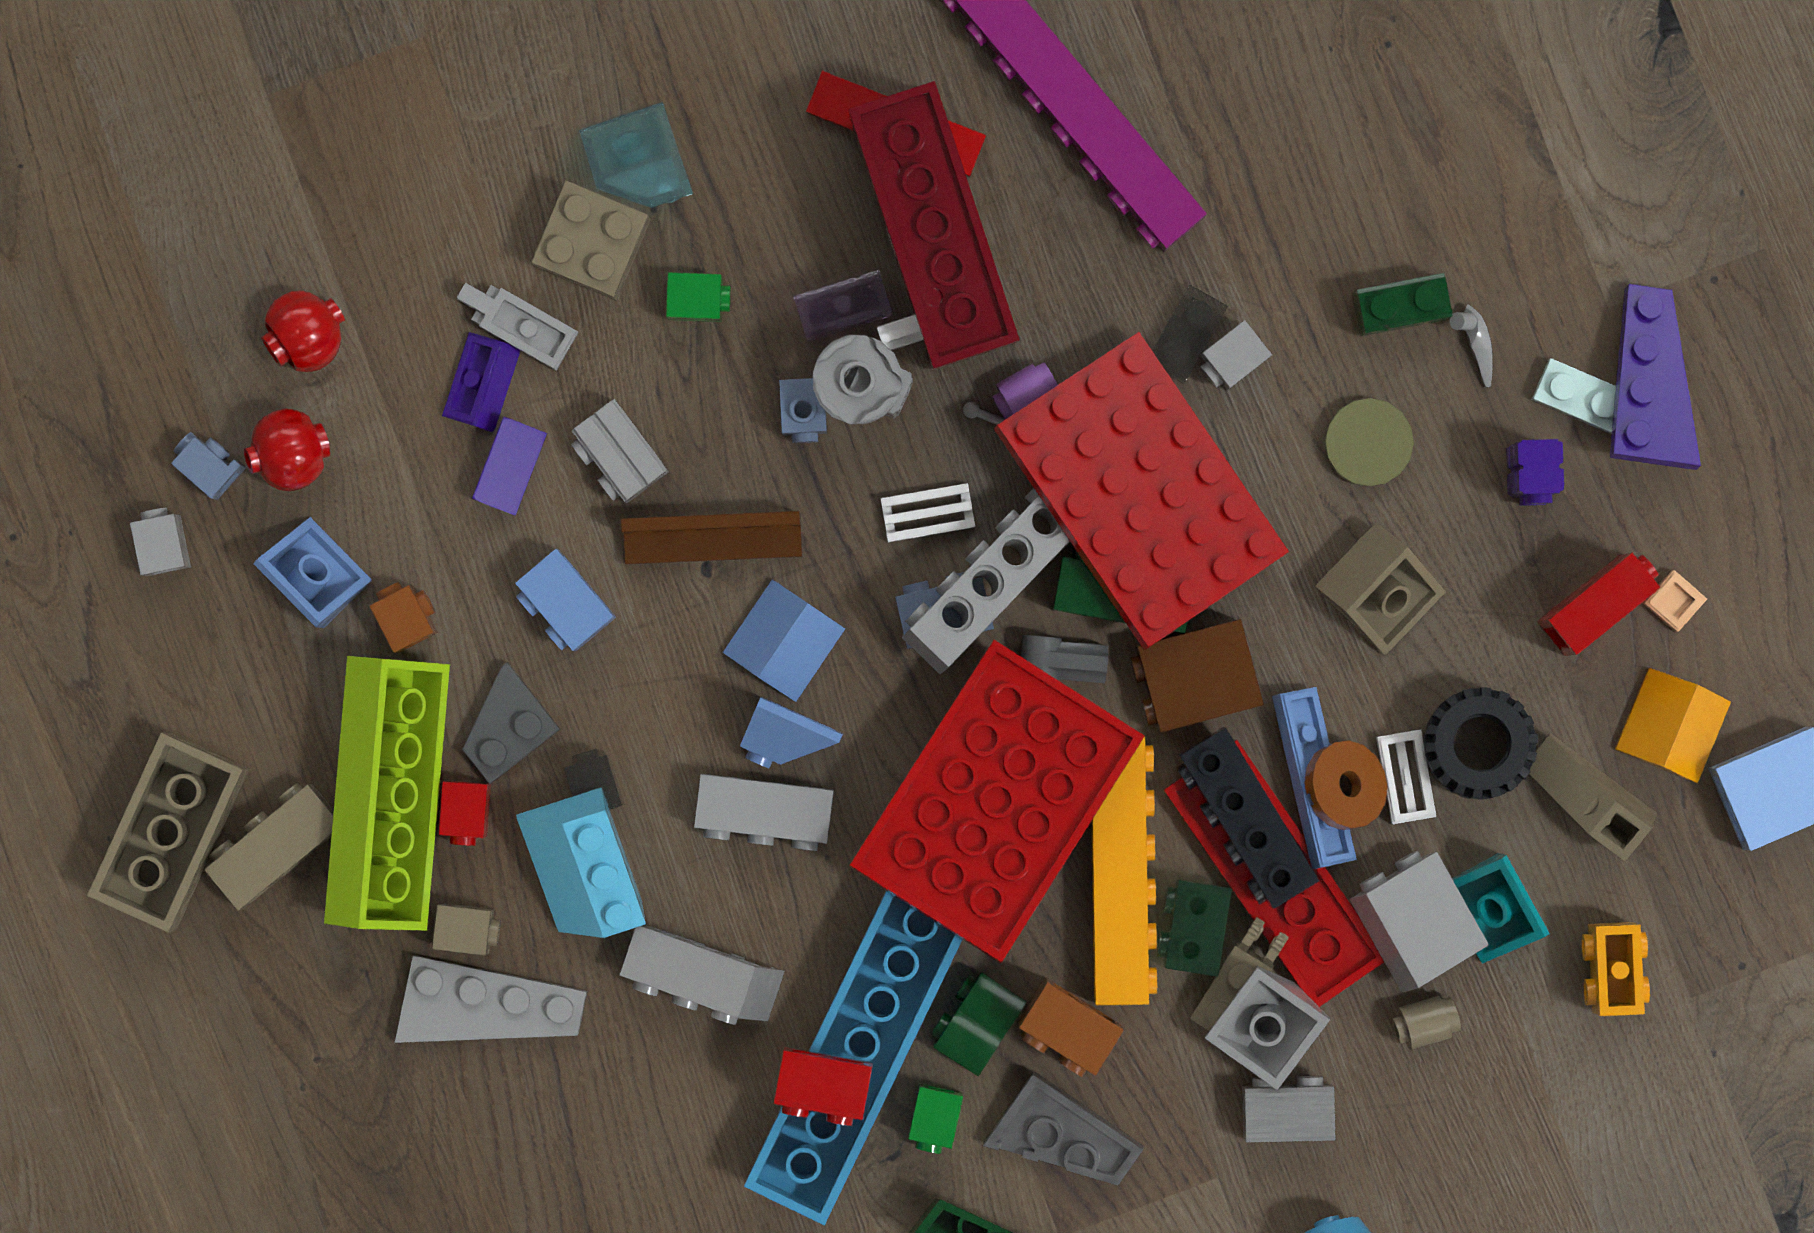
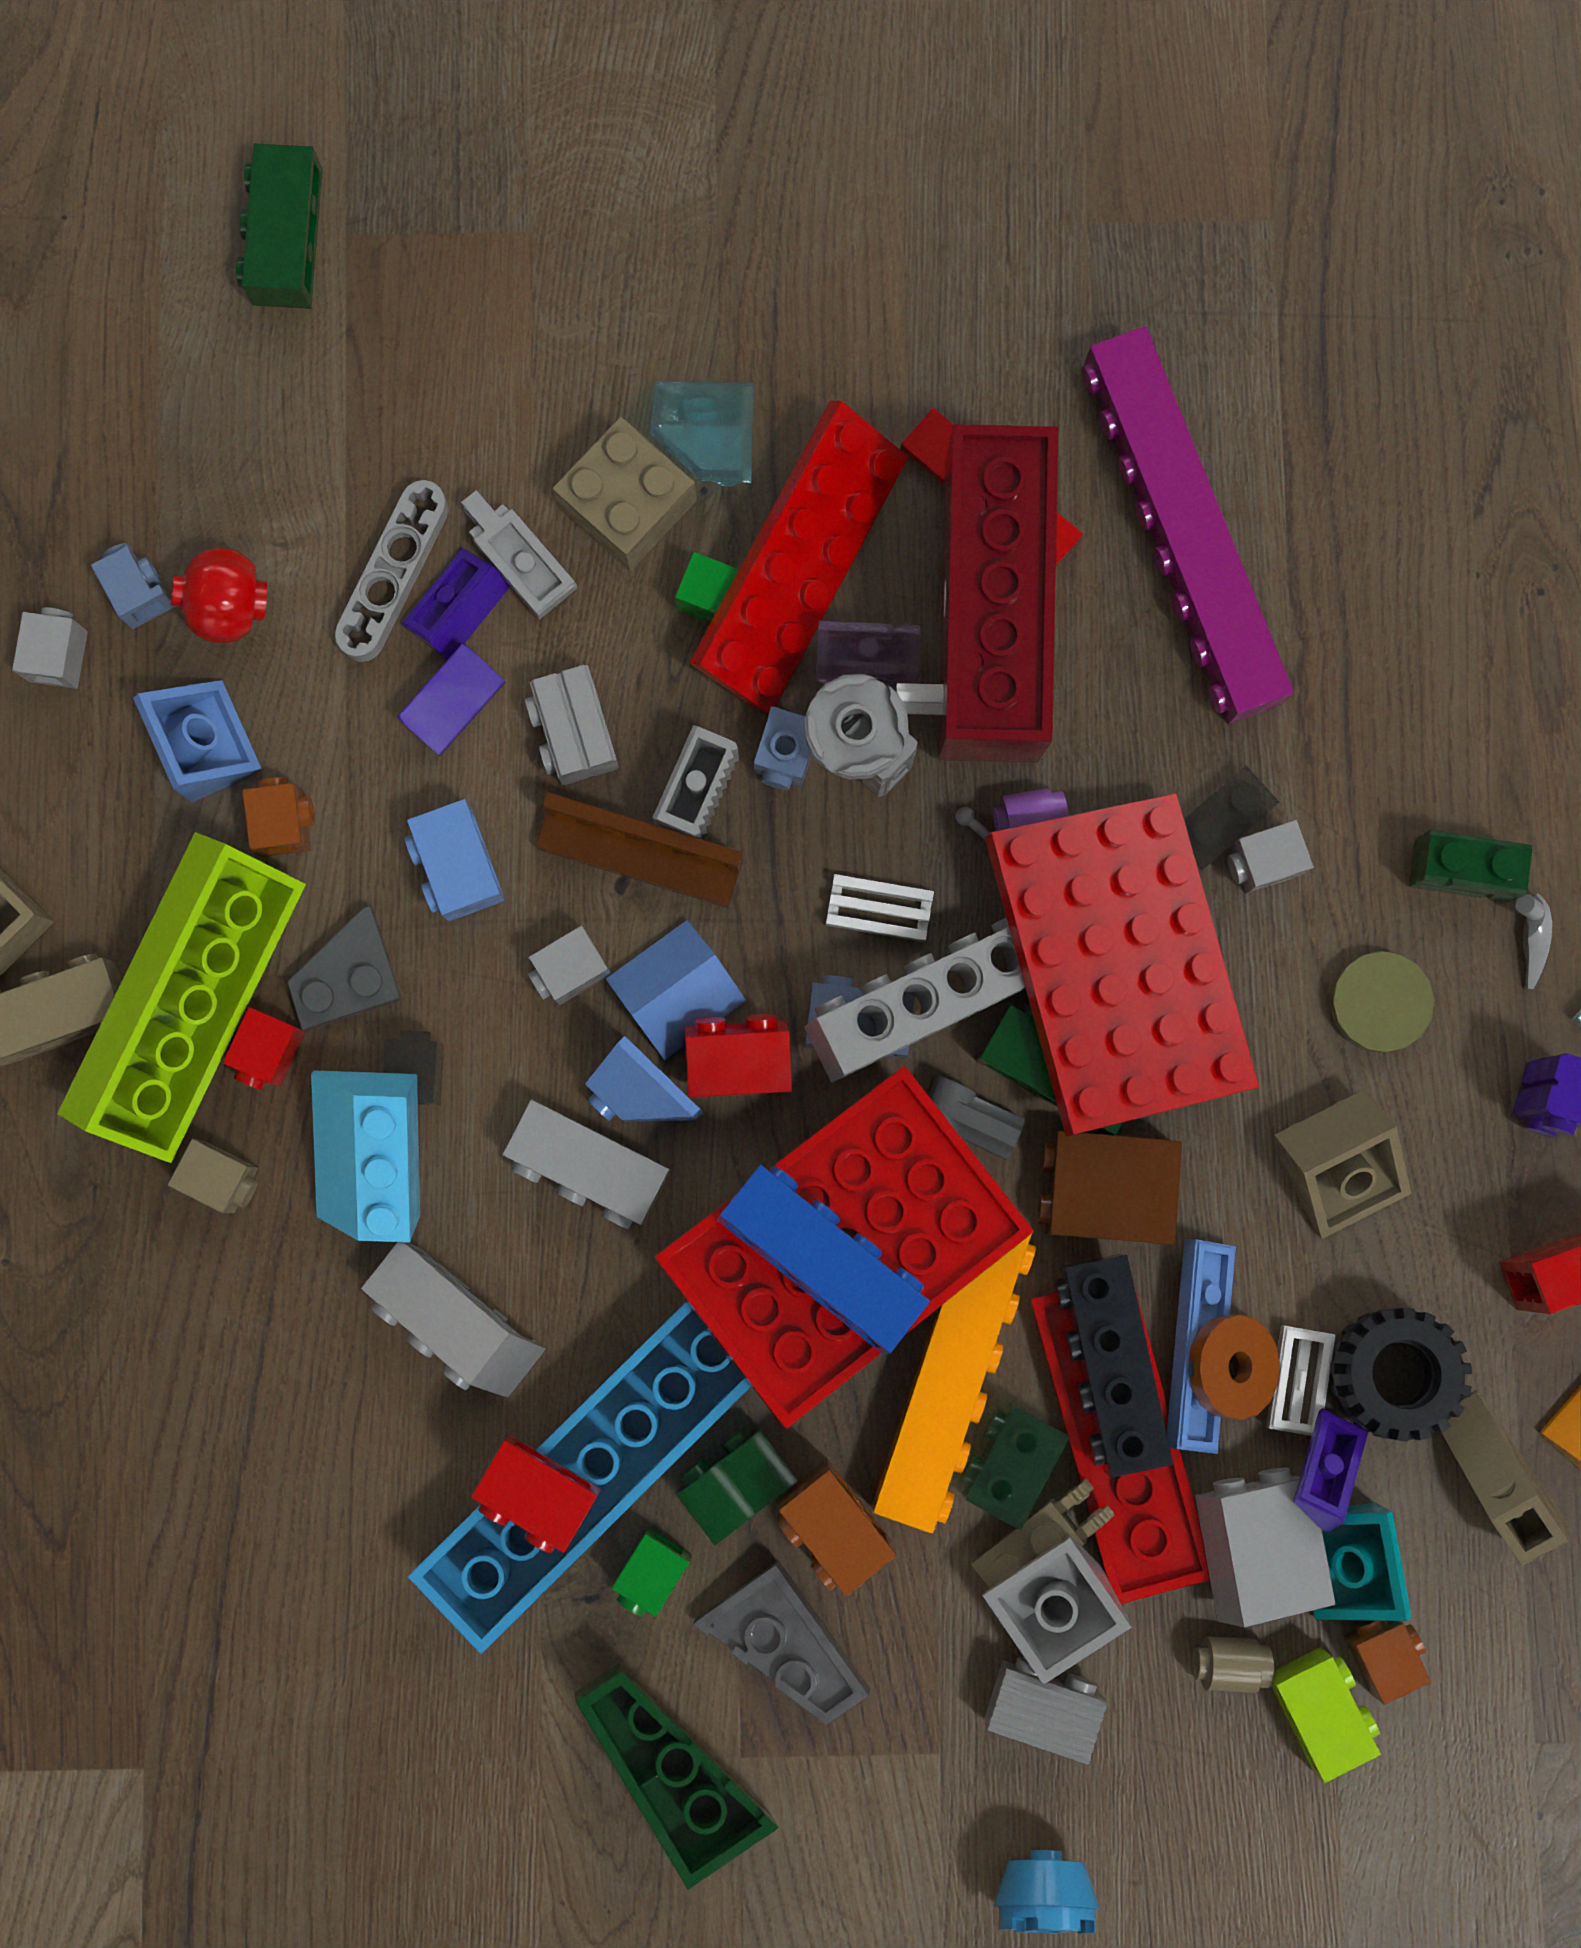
camera: 20 degrees right, 5 degrees down
red plant [261,290,345,372] -> none
light grey wing [395,955,588,1043] -> none
light orange brick [1581,922,1650,1016] -> none
none -> dark green brick [236,143,323,309]
none -> light grey beam [335,480,449,662]
none -> light grey brick [528,925,611,1005]
none -> light grey brick [652,725,739,840]
none -> red brick [684,1014,792,1098]
none -> red plate [689,400,908,715]
none -> blue brick [717,1165,930,1355]
none -> lime brick [1271,1647,1381,1783]
none -> dark purple slope [1293,1408,1368,1532]
none -> dark orange brick [1344,1620,1432,1705]

